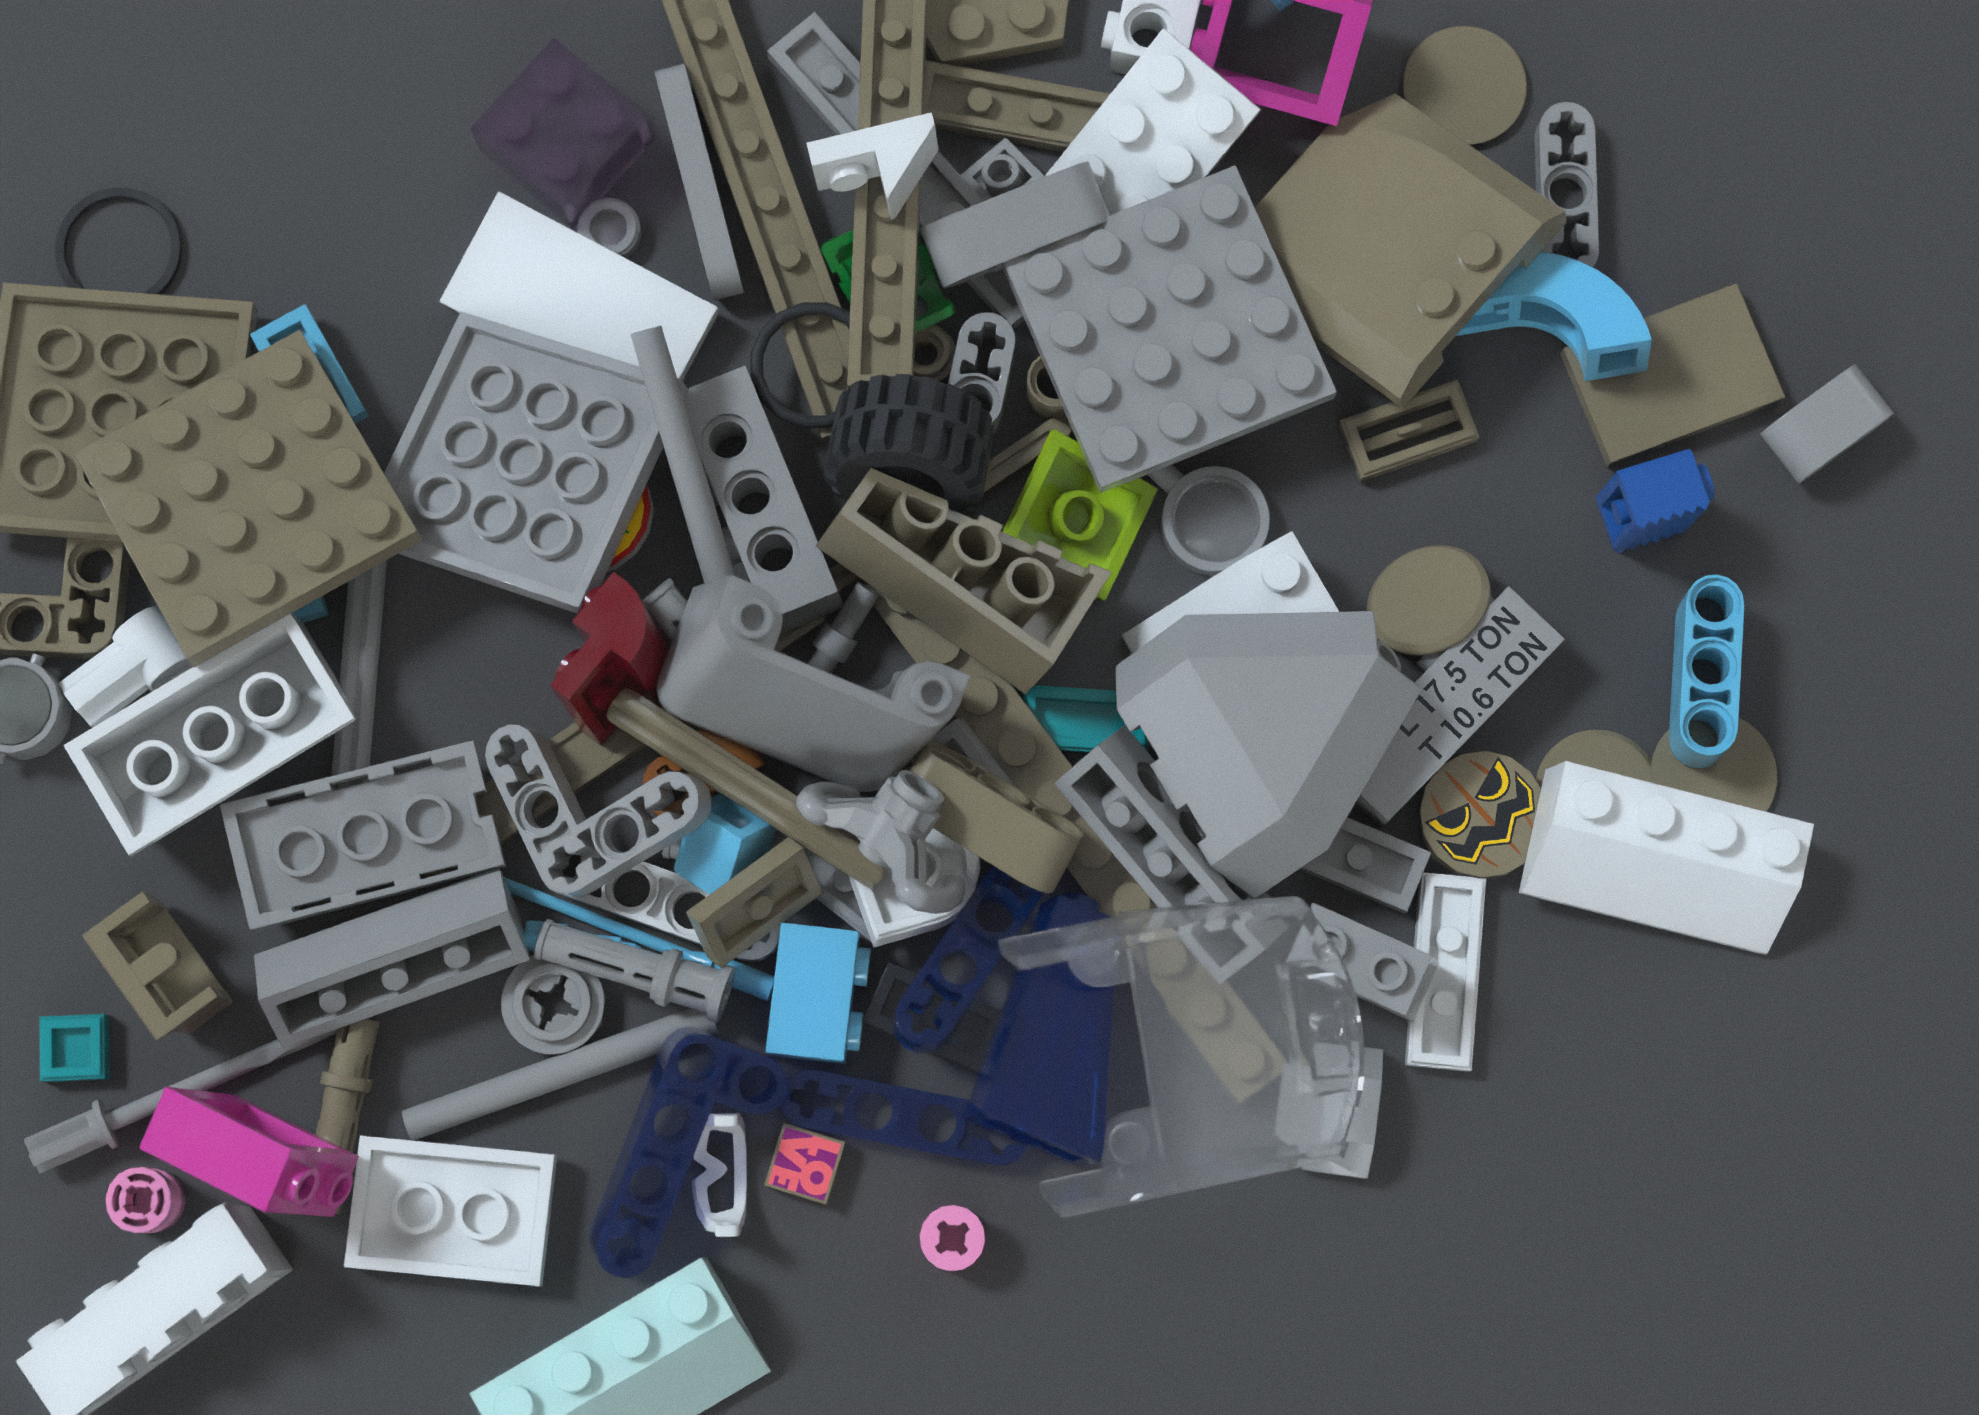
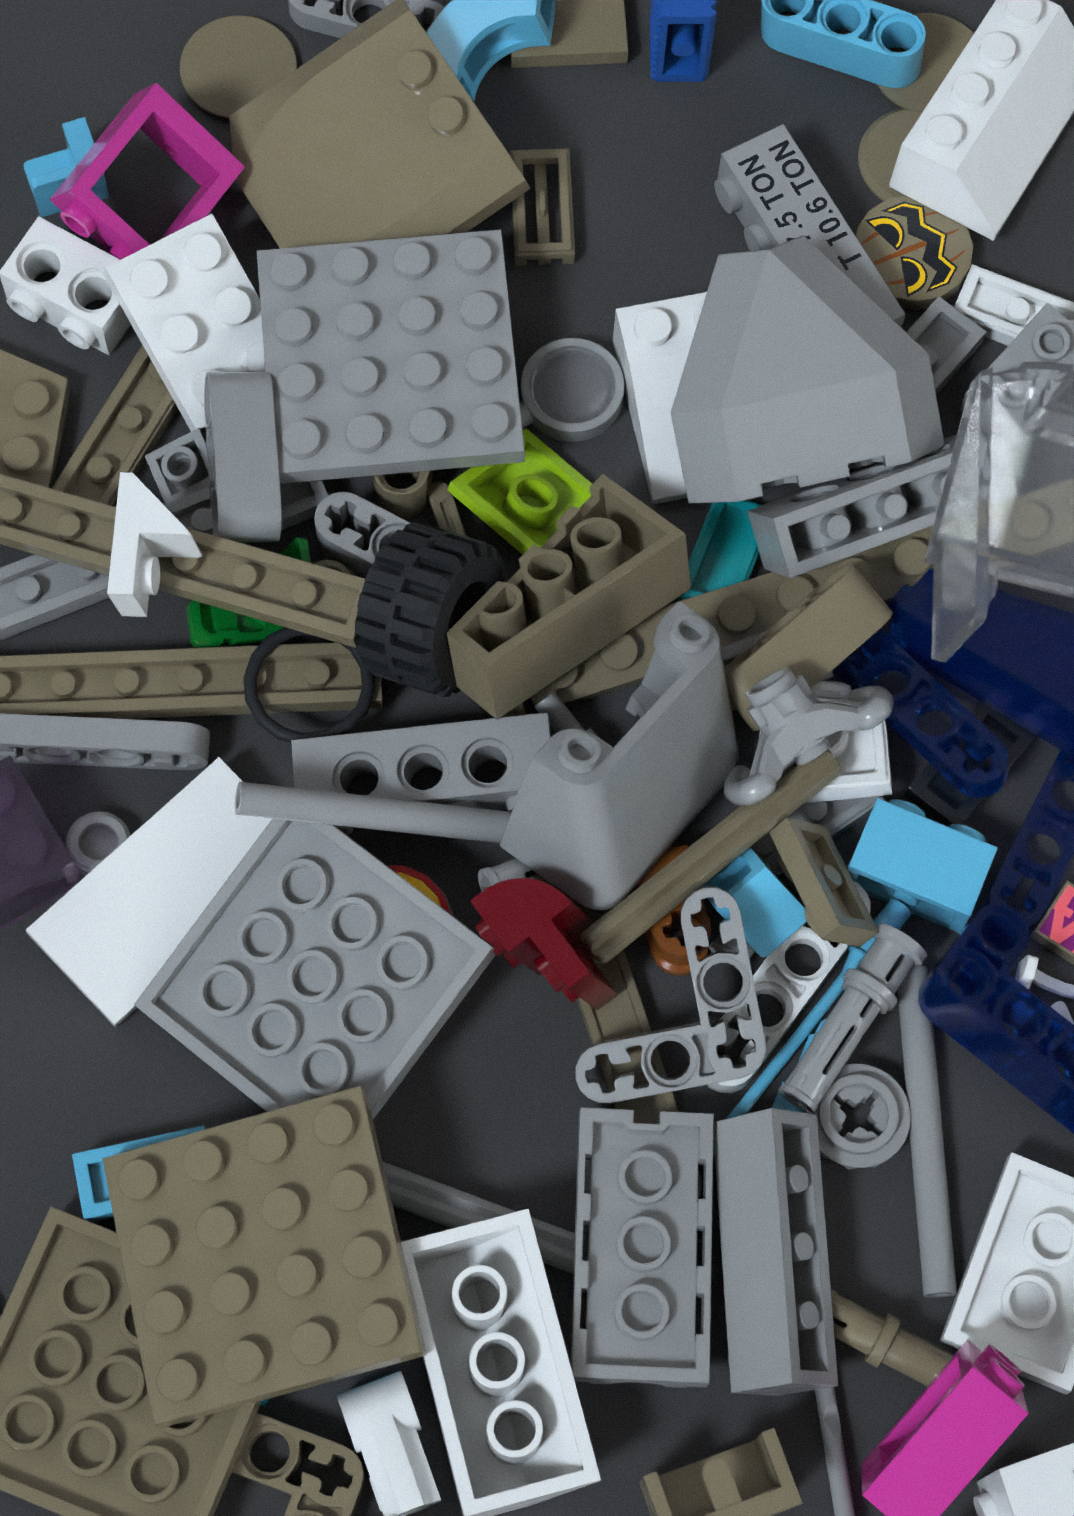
camera: 75 degrees left, 10 degrees down
dark tan piece [1367,545,1491,655] -> none

